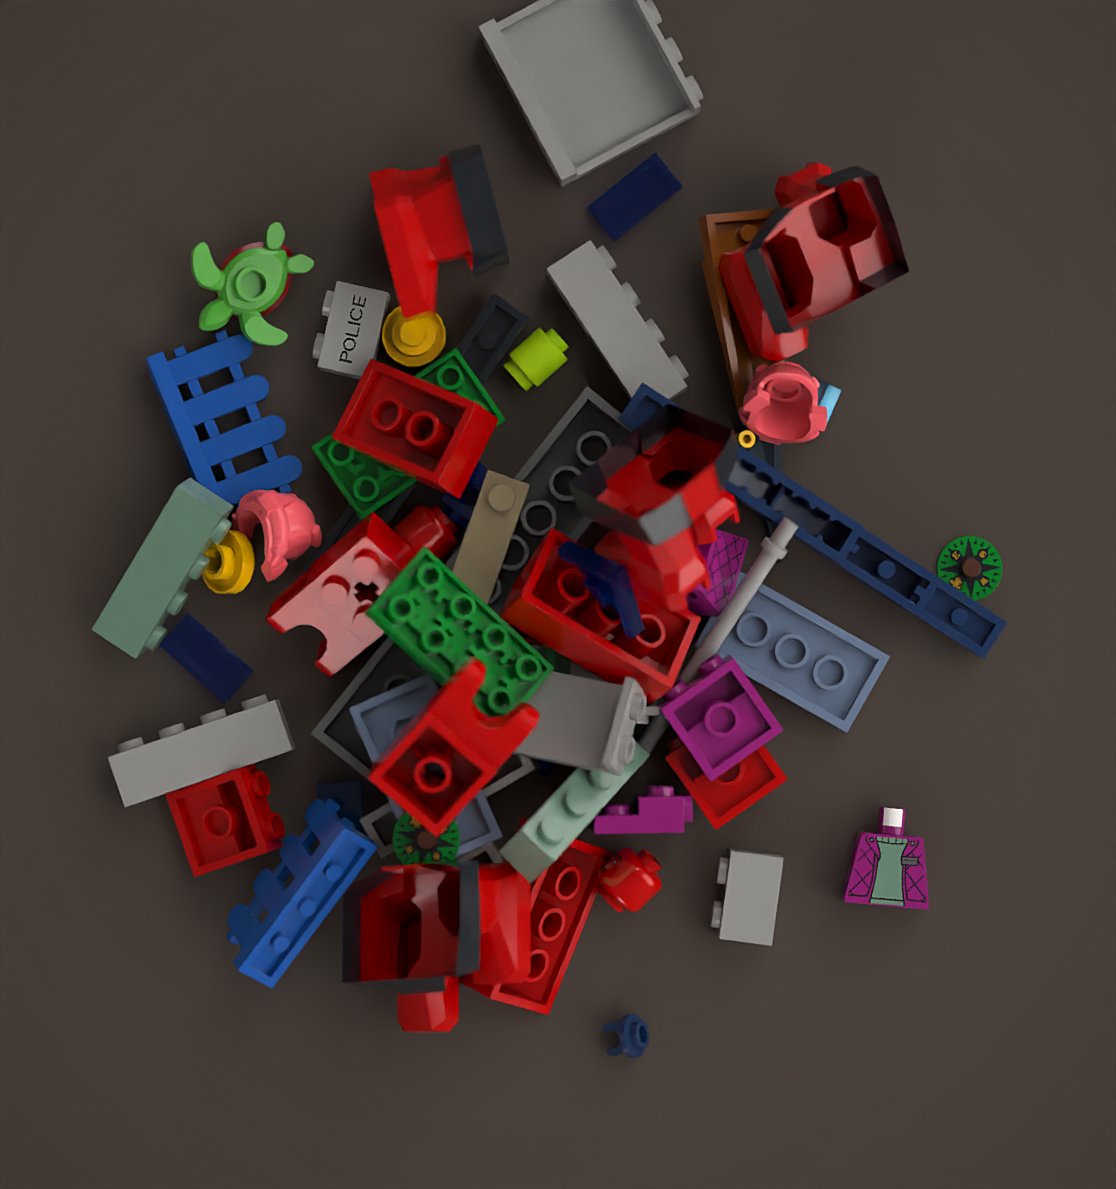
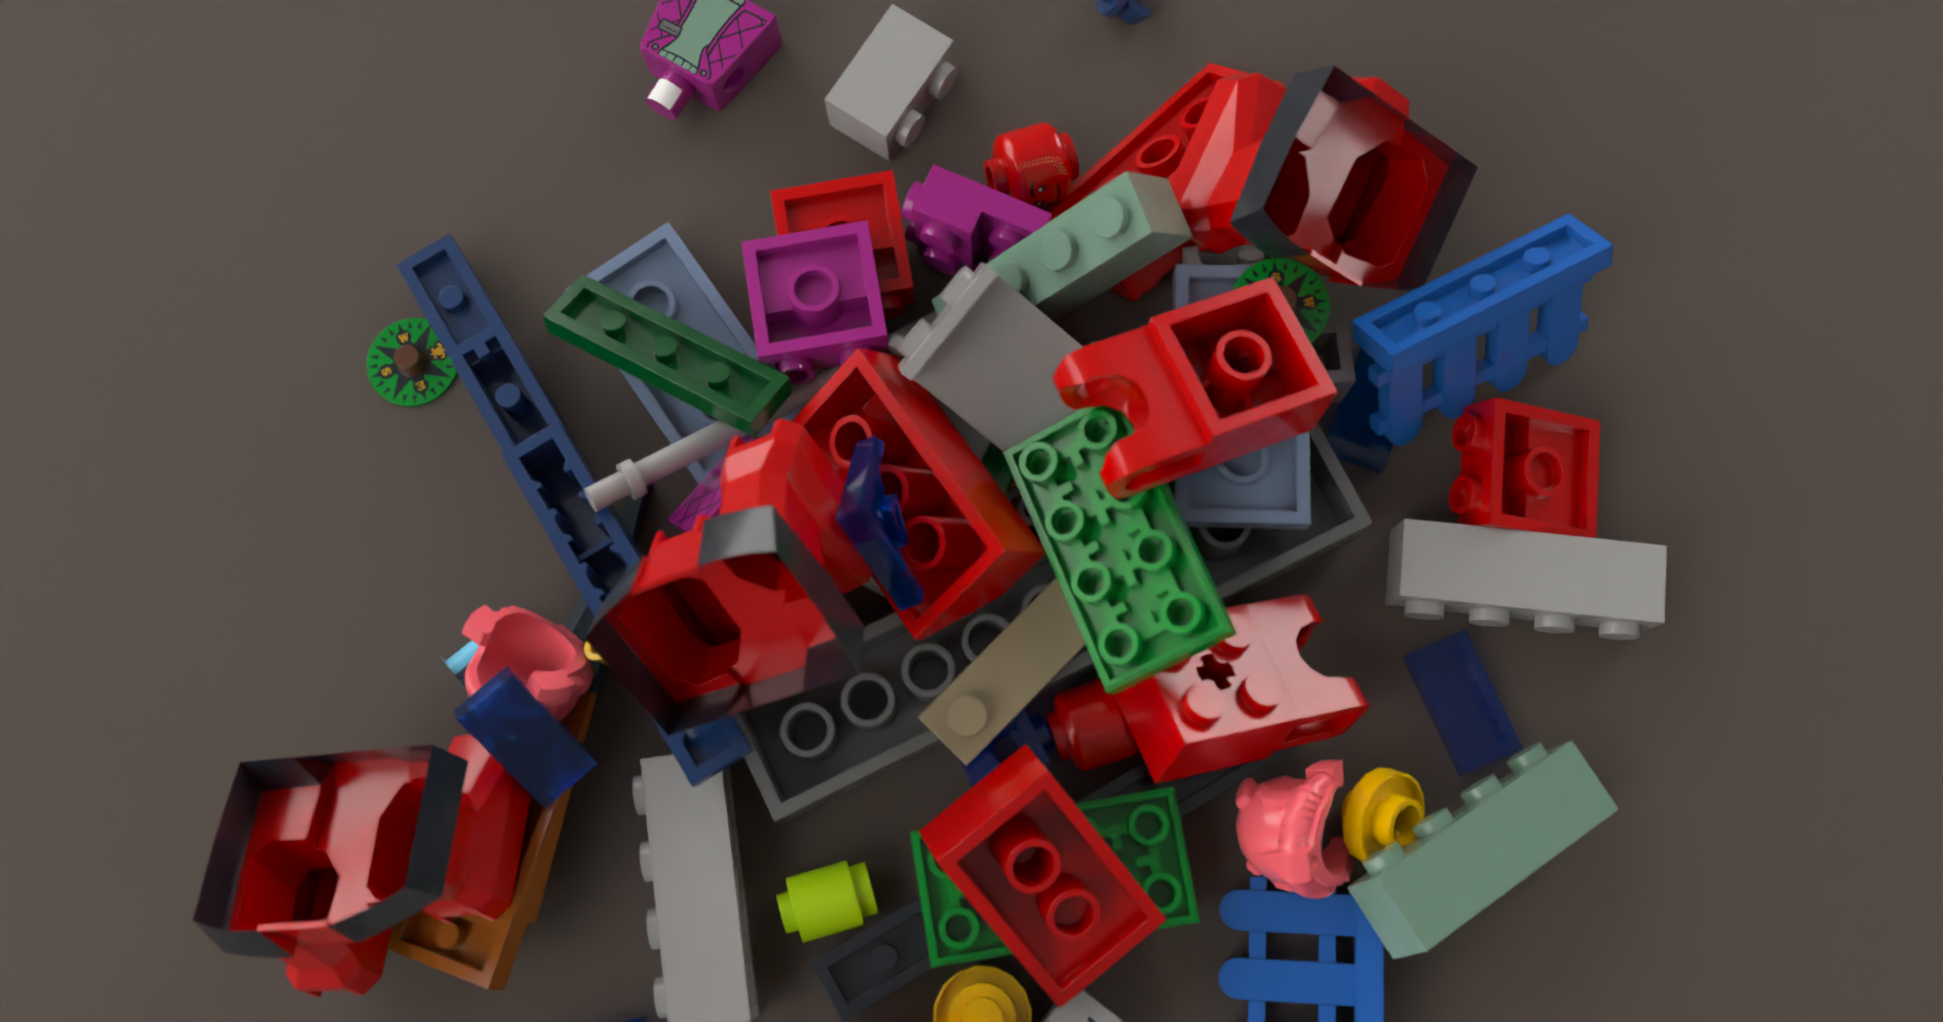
camera: 155 degrees left, 10 degrees down
none -> clear blue tile [453,666,597,808]
none -> dark green plate [542,274,792,438]

